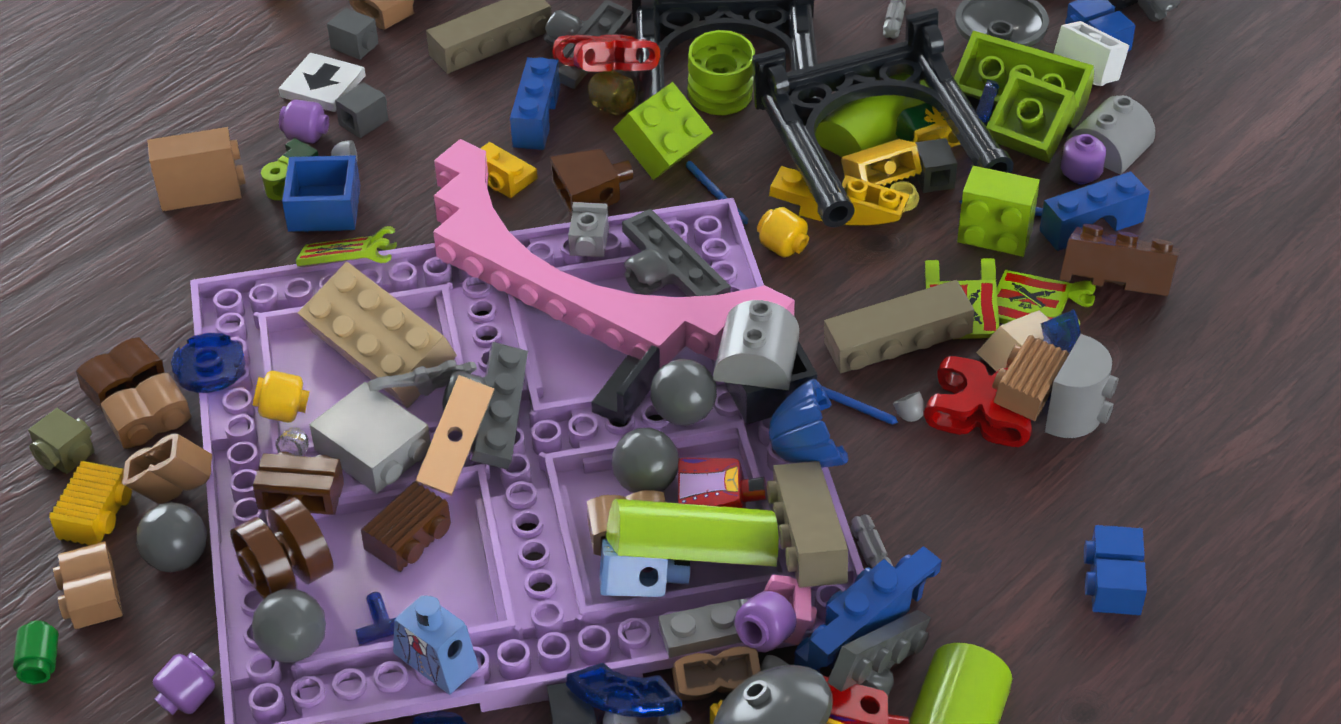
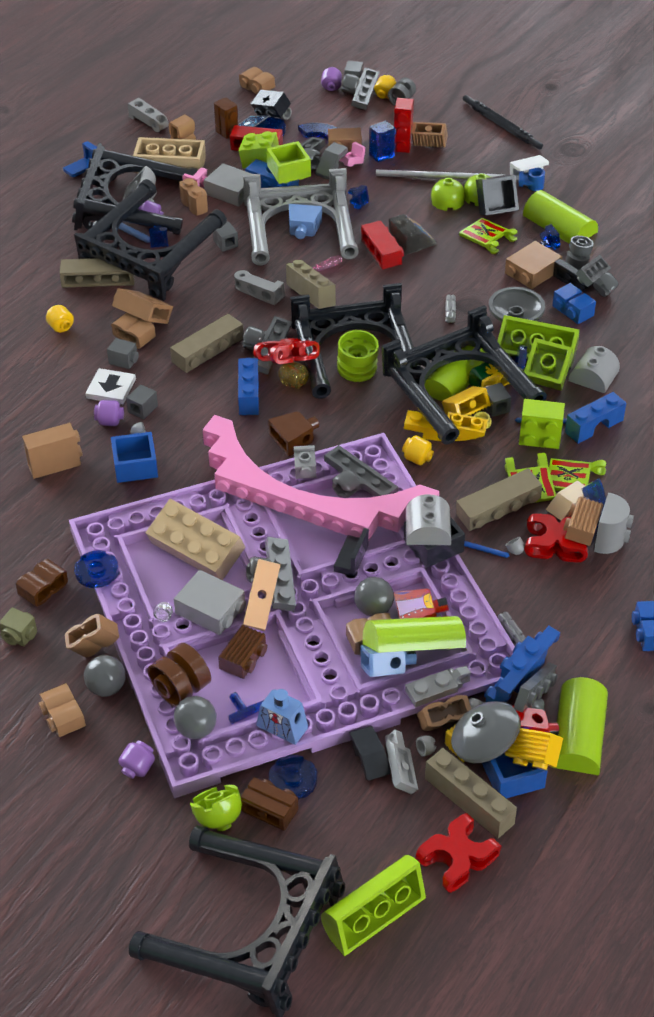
camera: 10 degrees left, 0 degrees up
green brick [13,620,59,684] -> none
yellow brick [49,461,132,546] -> none
medium nougat brick [101,373,191,449] -> none
yellow head [252,370,310,423] -> none
reddish brown brick [253,452,344,515] -> none
lime leg [261,138,319,200] -> none
lime flag [296,226,397,266] -> none
light grey piece [368,360,477,396] -> none
yellow bracket [480,142,538,198] -> none
clear blue tile [566,663,682,718] -> none
lime piece [613,82,713,180] -> none
dark grey piece [651,358,717,426] -> none
blue axle [685,161,748,225] -> none
medium lavender head [734,591,797,653] -> none
bright pink bracket [763,575,817,645] -> none
dark tan brick [767,461,848,588] -> none
blue hair [769,379,848,468] -> none
white brick [1053,21,1130,86] -> none
reddish brown wedge [1060,224,1180,296] -> none
medium lavender head [1061,134,1106,184] -> none

